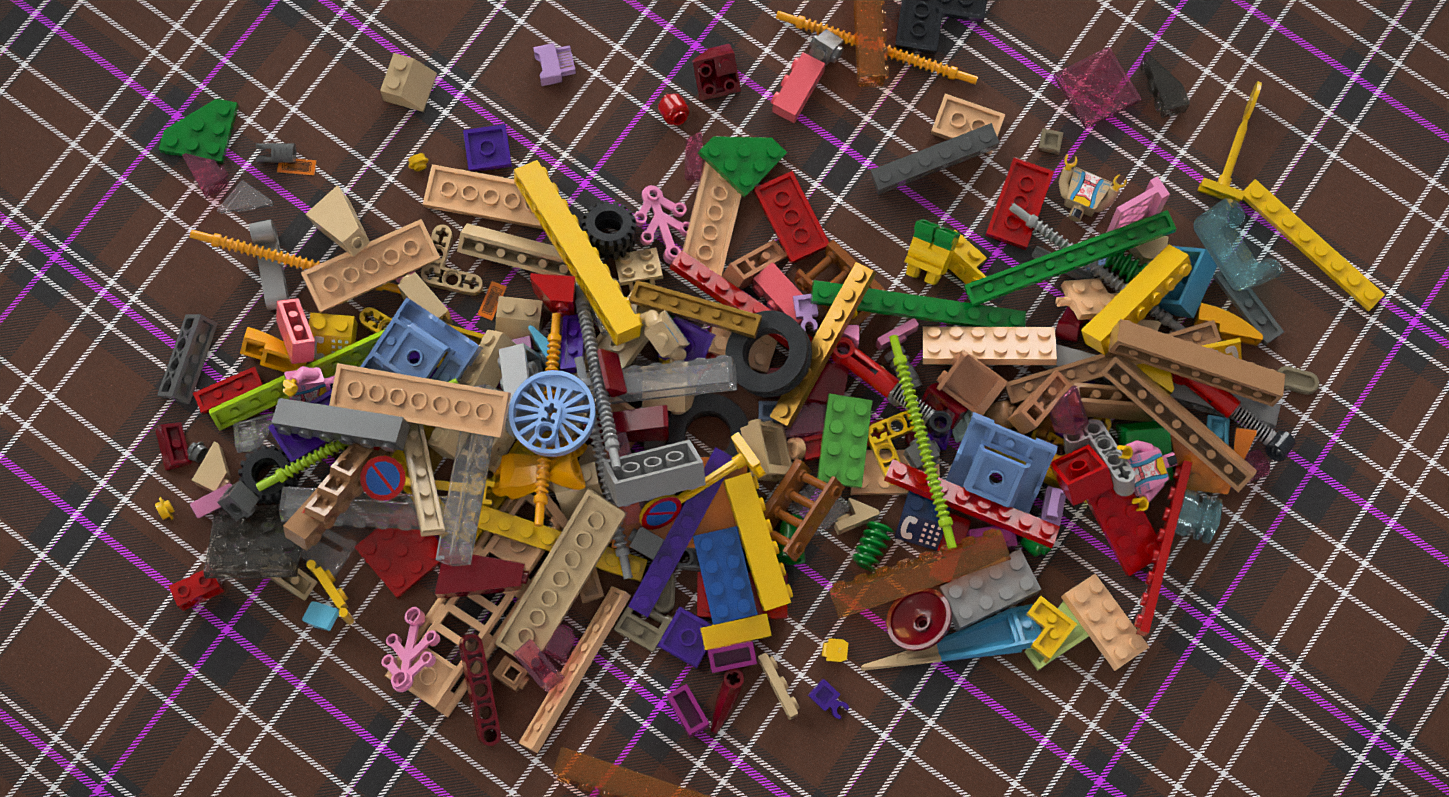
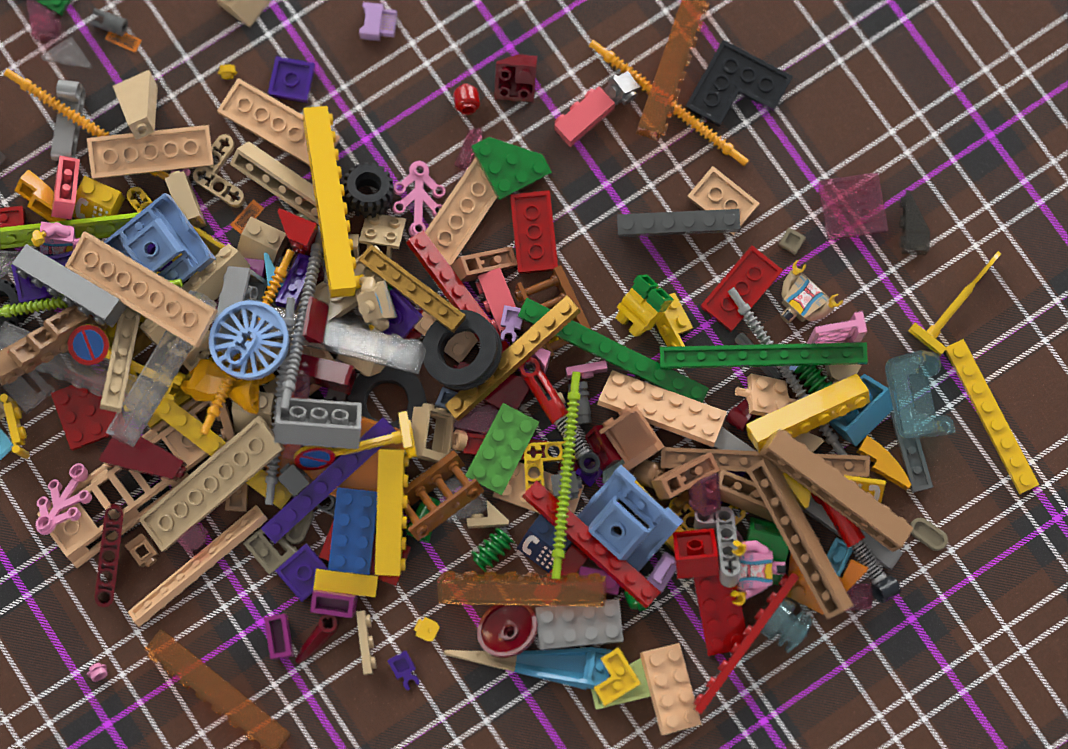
camera: 25 degrees right, 5 degrees up
clear pink slope [513,639,565,692] -> none

